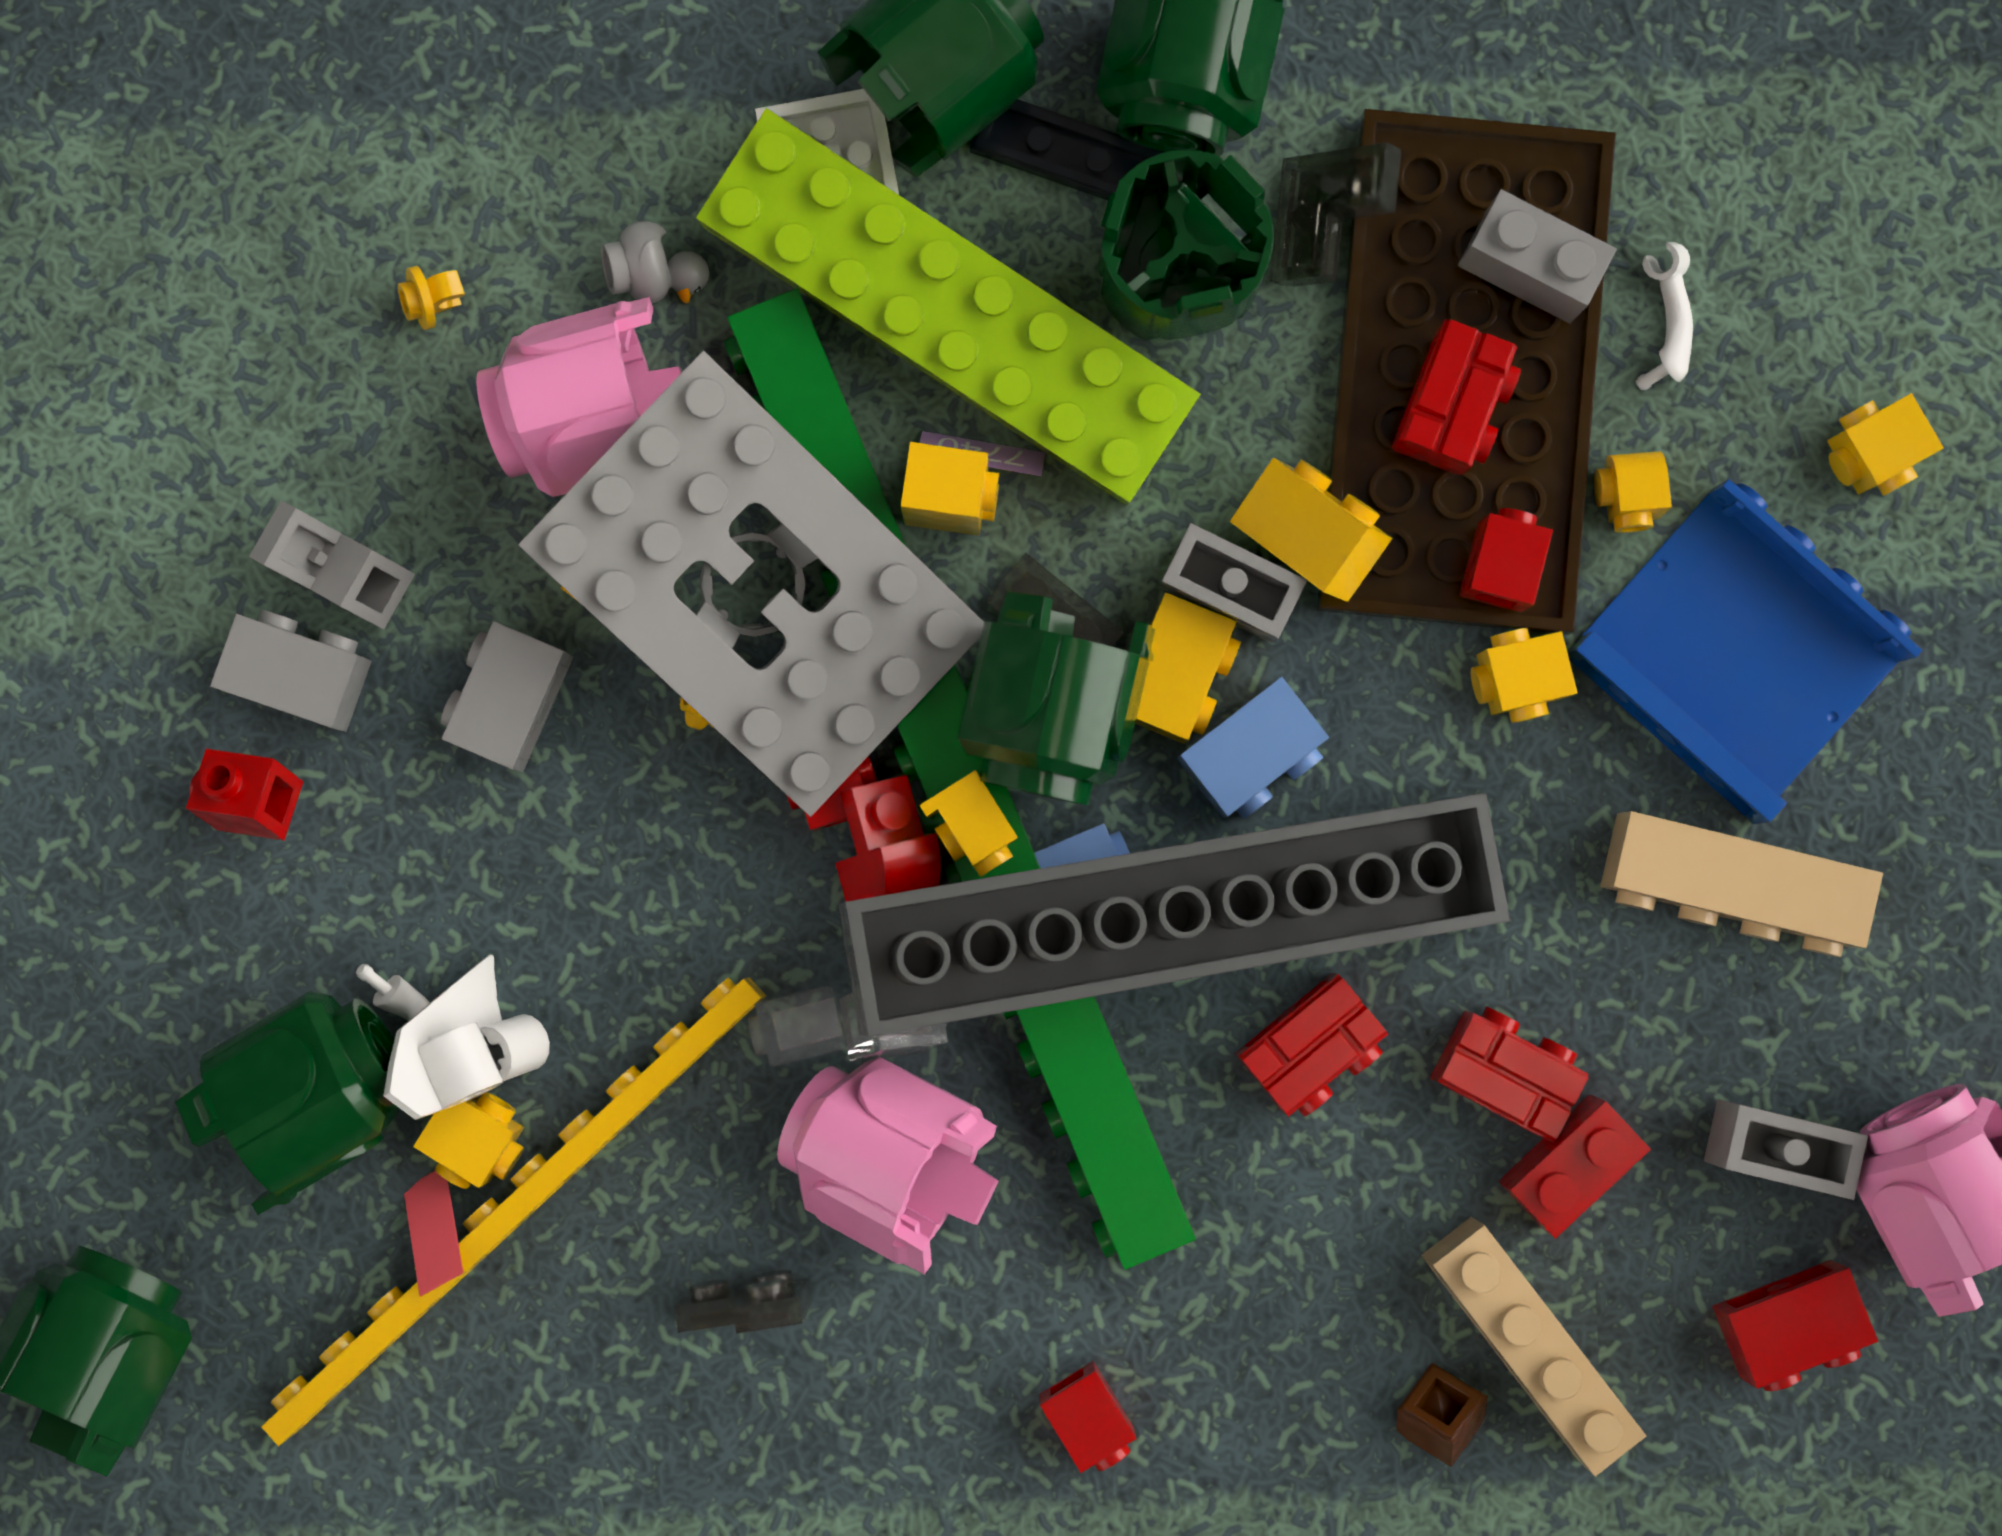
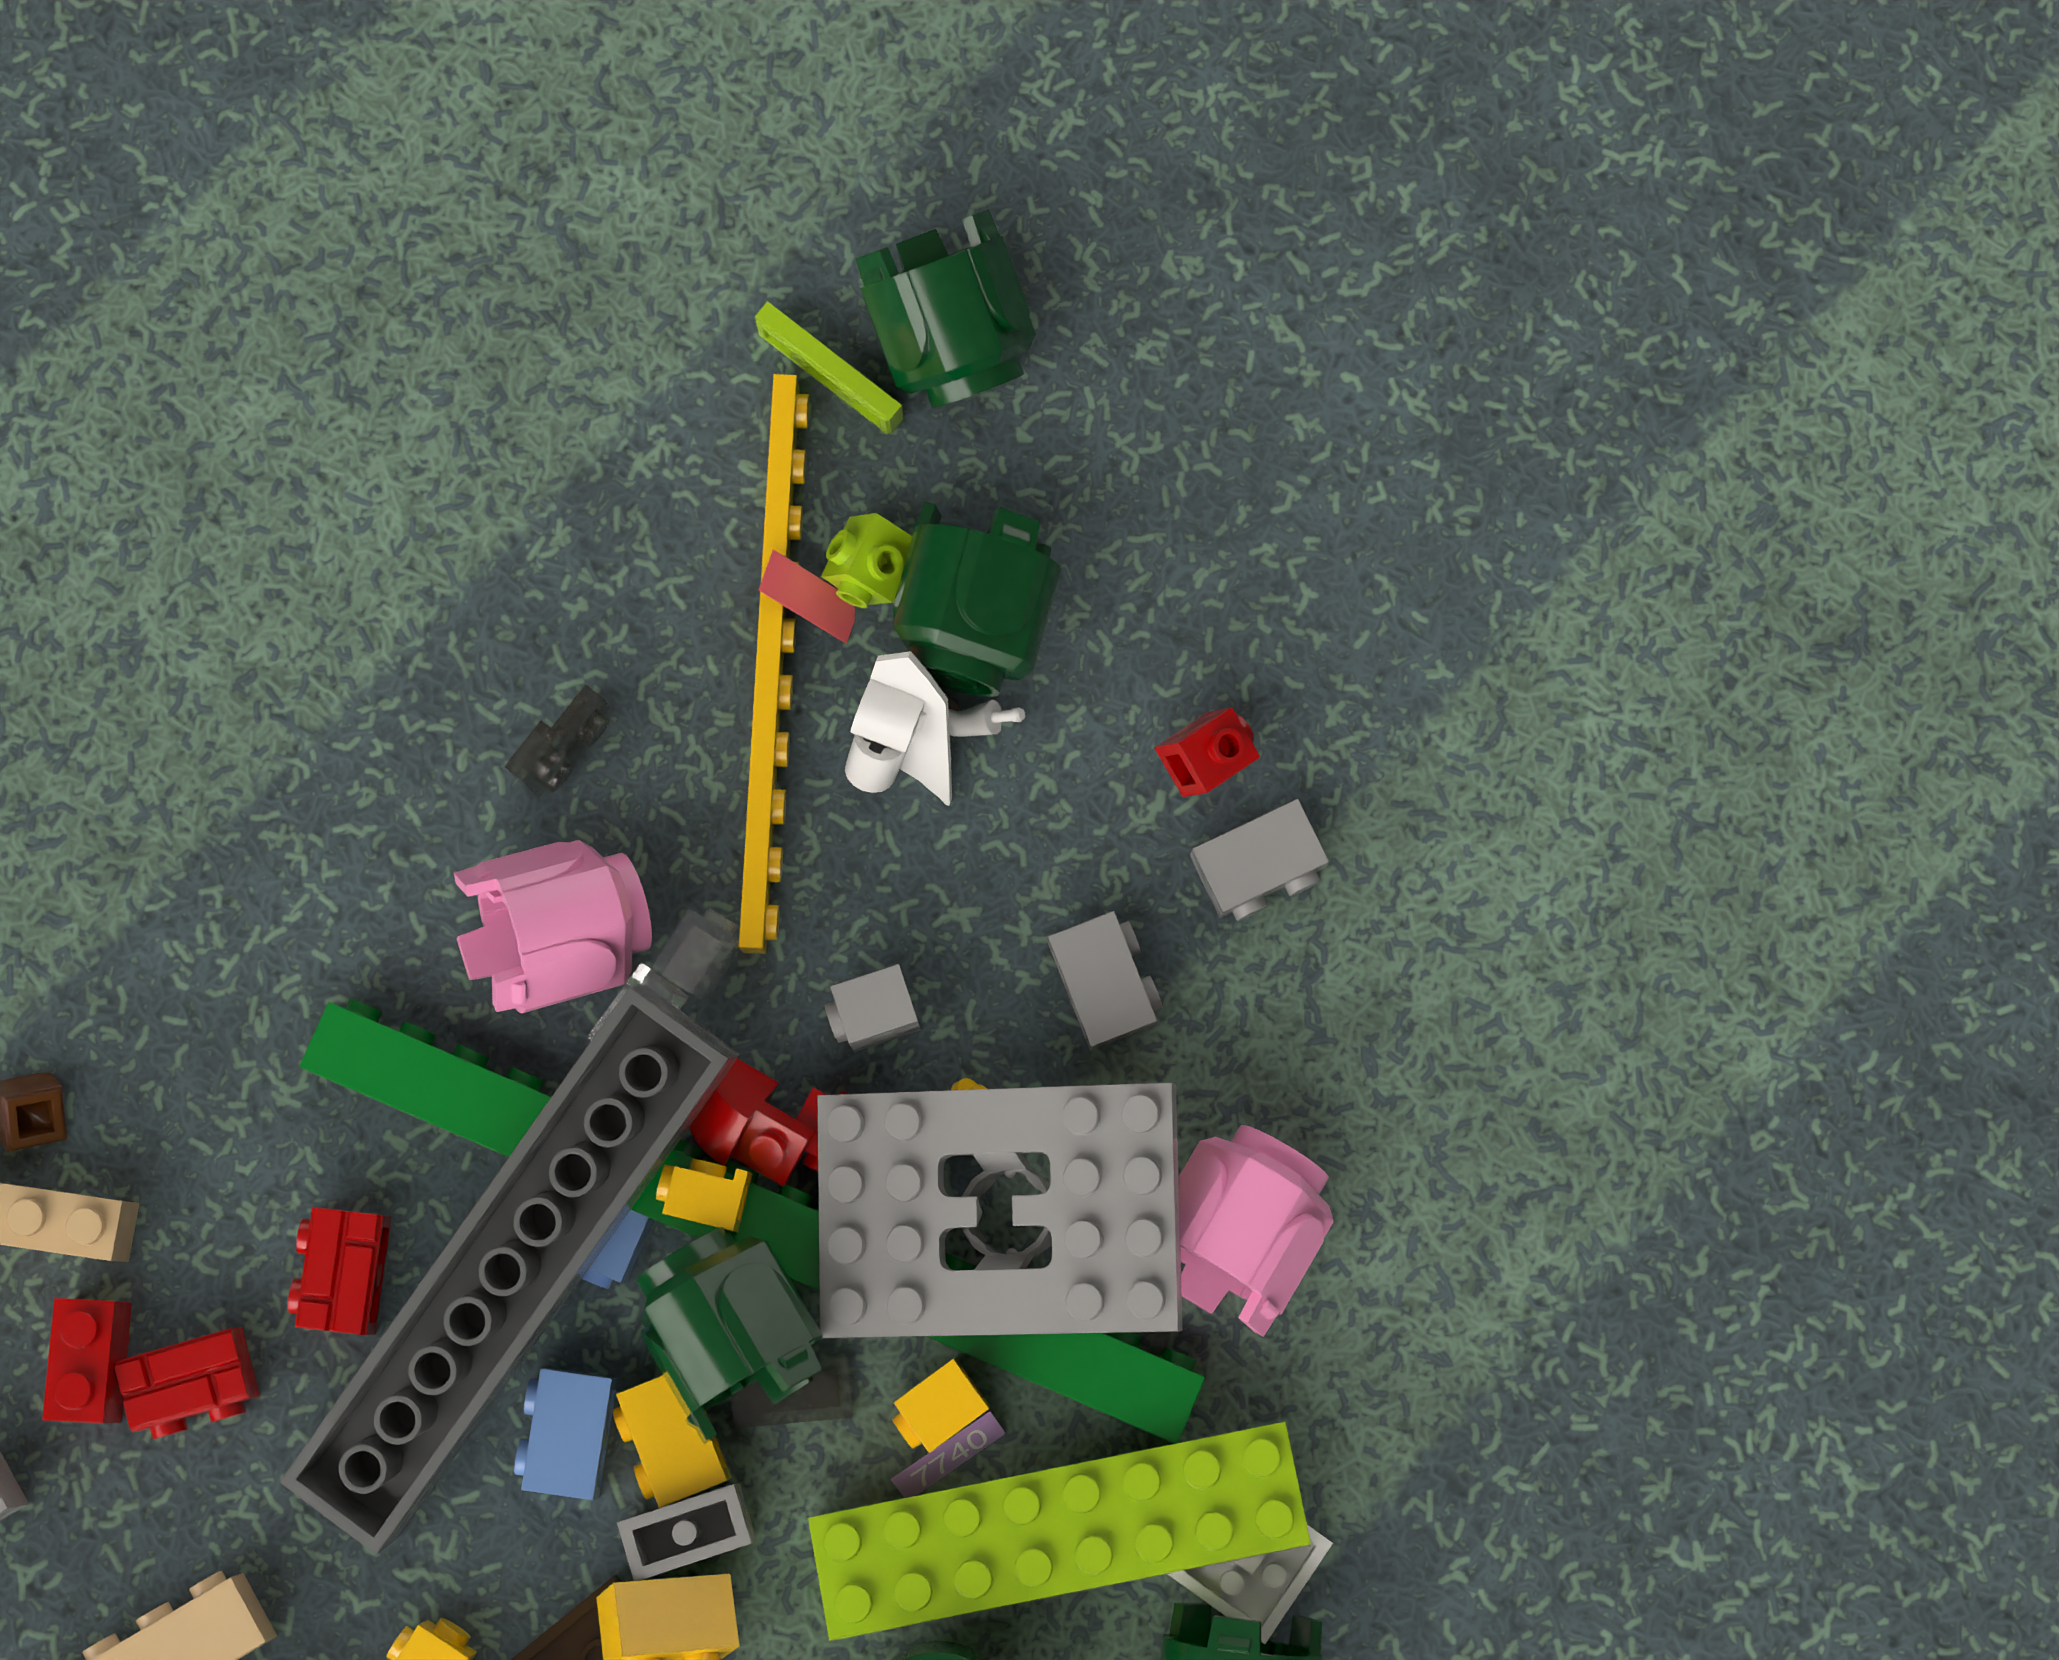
camera: 135 degrees right, 5 degrees down
light grey brick [249,500,415,629] -> none
yellow plate [398,266,465,330] -> none
yellow brick [413,1092,525,1189] -> none
light grey animal [601,221,709,304] -> none
red brick [1039,1361,1137,1473] -> none
none -> lime tile [755,301,904,434]
none -> lime brick [821,513,912,608]
none -> light grey brick [824,964,921,1052]

